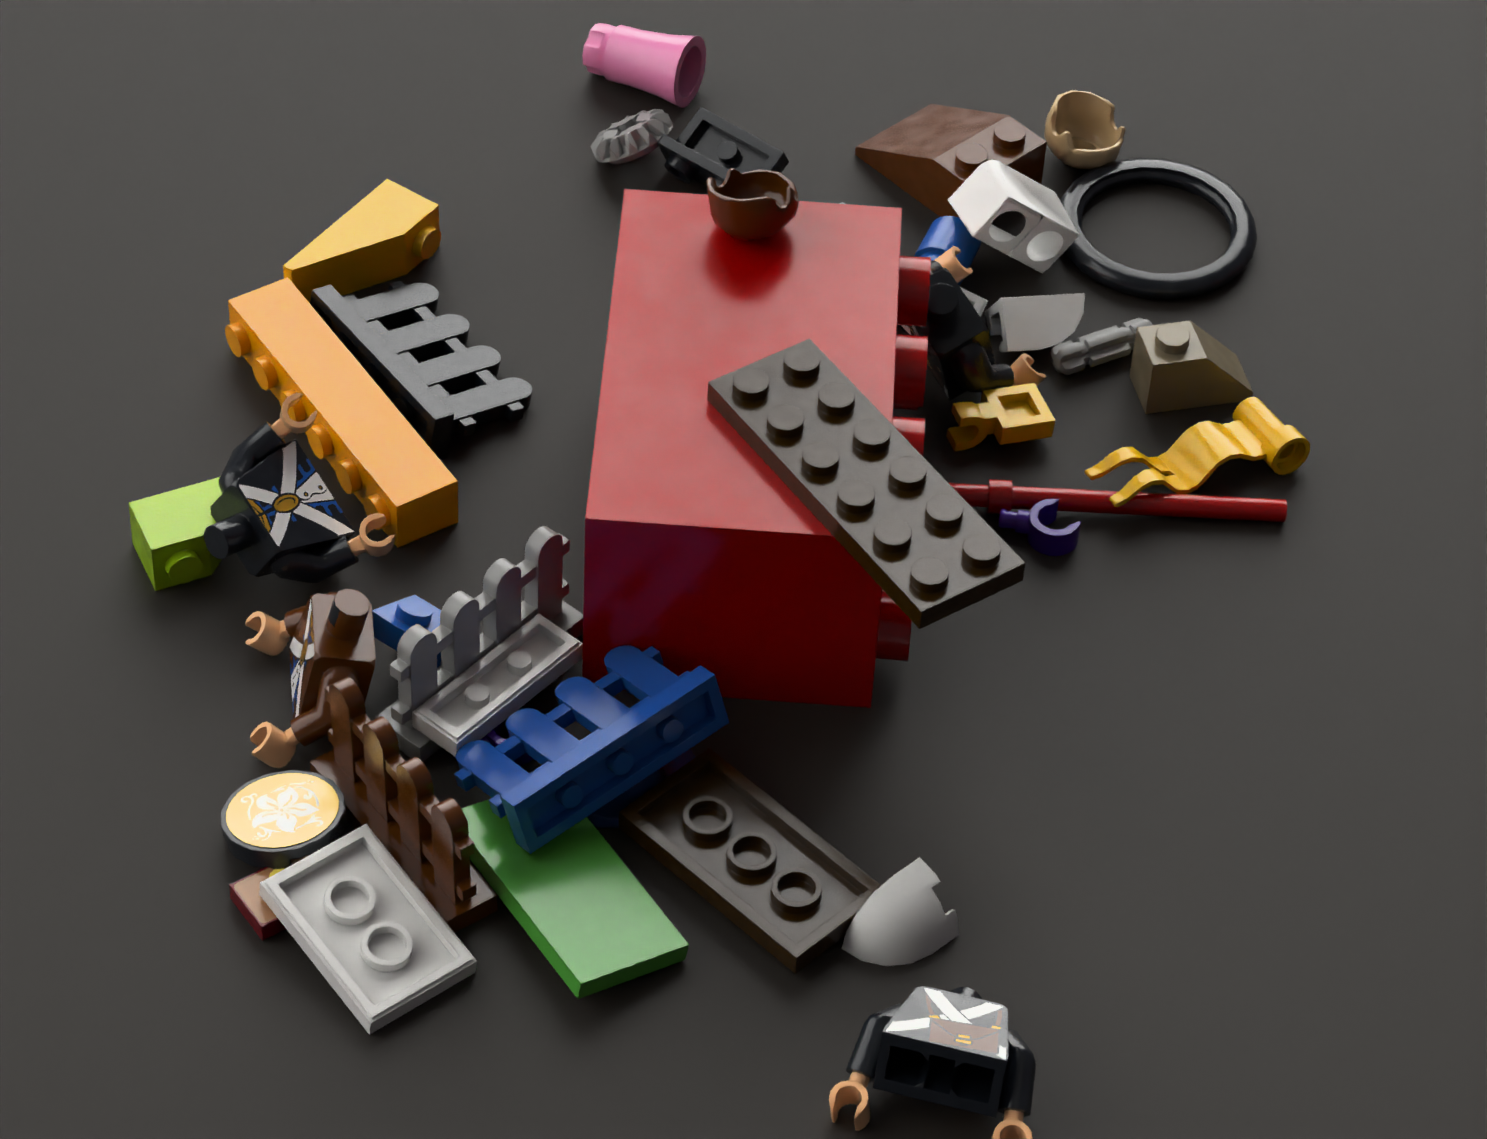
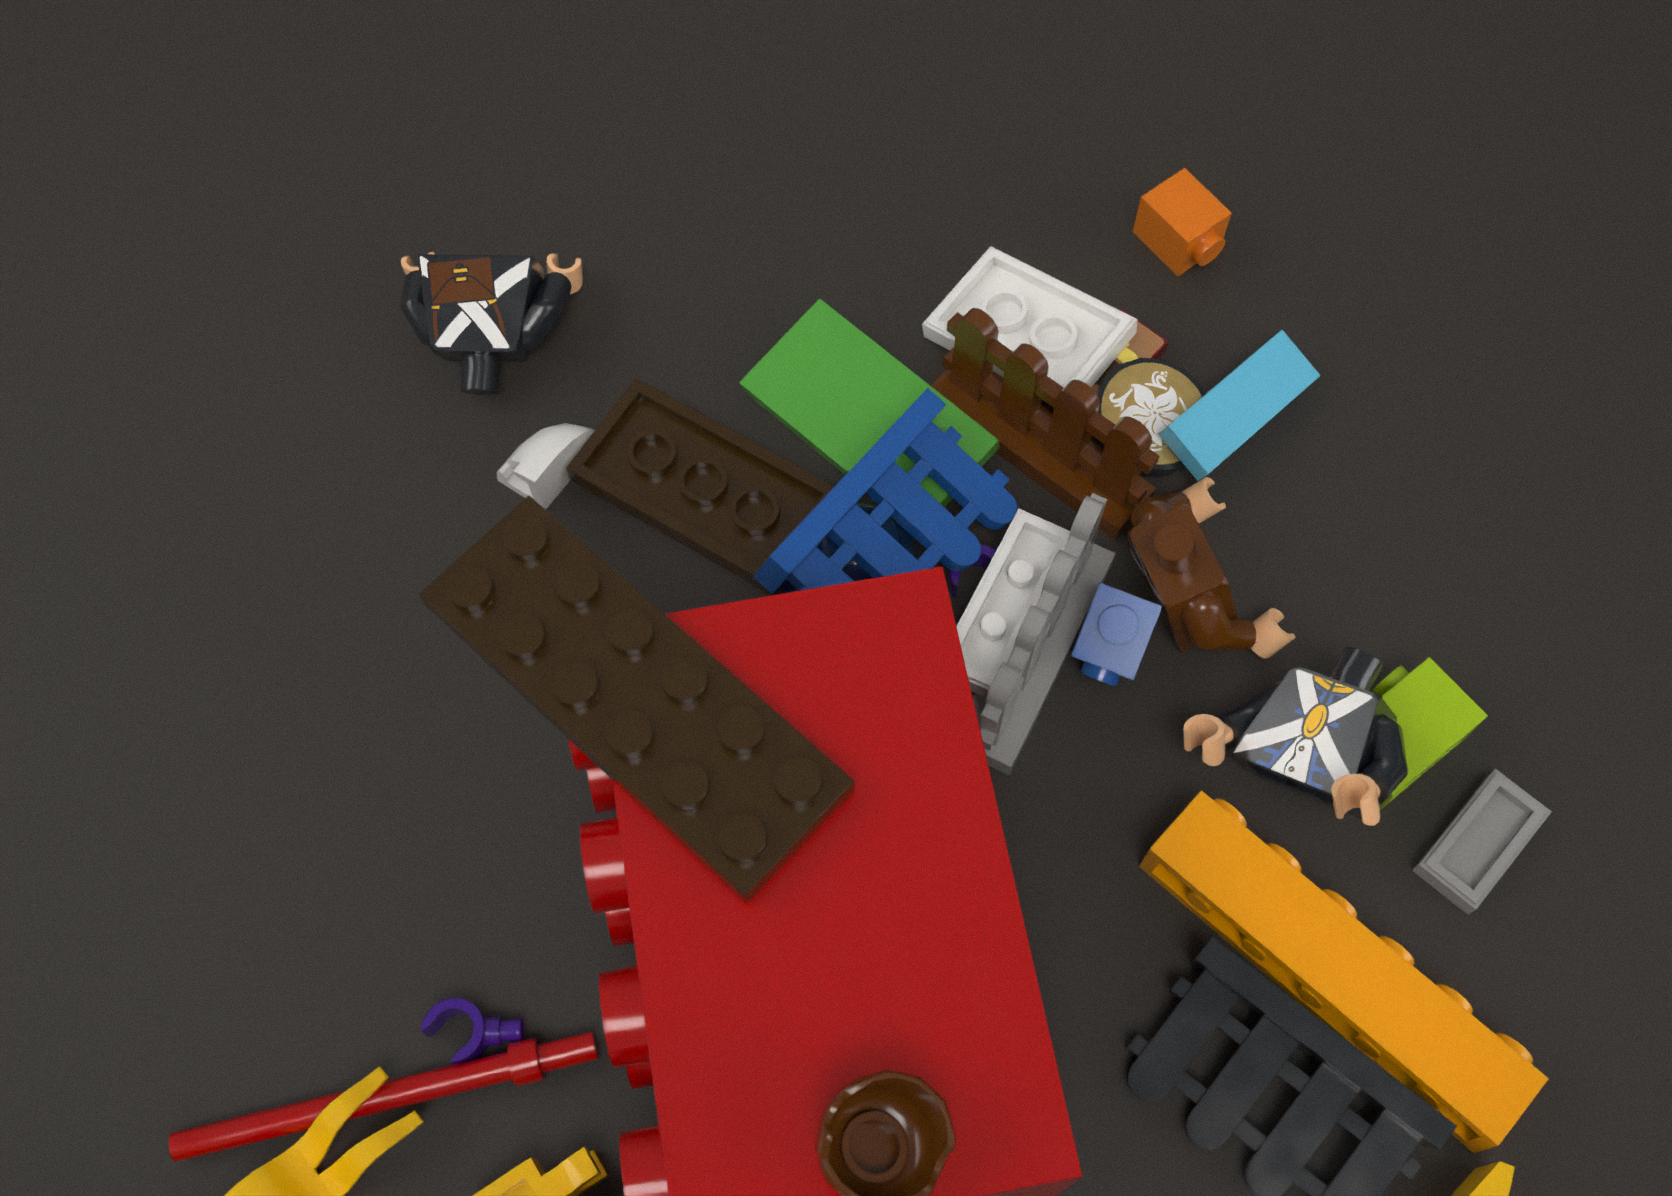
camera: 170 degrees right, 20 degrees up
none -> orange brick [1132,168,1232,277]
none -> medium azure tile [1159,330,1321,481]
none -> light grey tile [1412,769,1552,915]

